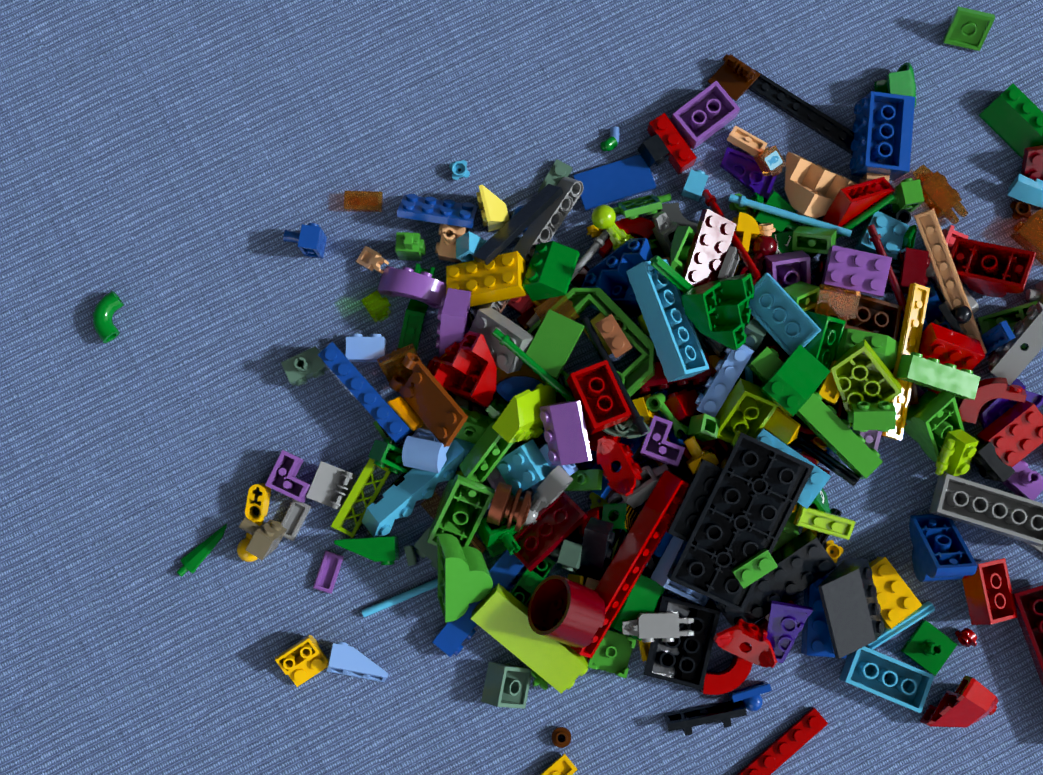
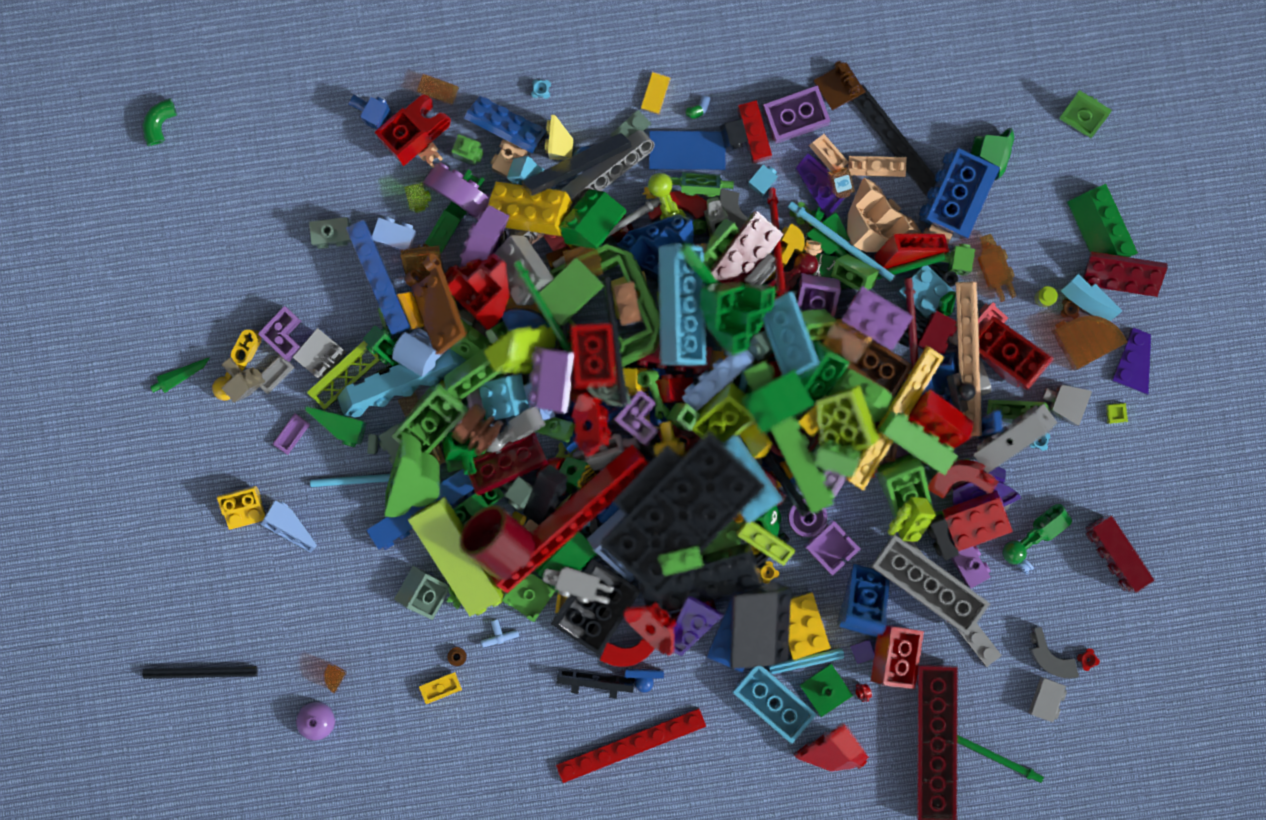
camera: 15 degrees right, 5 degrees up
none -> red brick [374,94,451,166]
none -> light blue piece [480,619,519,648]
none -> yellow tile [641,72,670,115]
none -> medium lavender brick [787,499,828,537]
none -> medium lavender piece [804,520,860,576]
none -> light nougat plate [848,156,906,177]
none -> dark purple slope [850,639,875,664]
none -> lime brick [1034,286,1058,308]

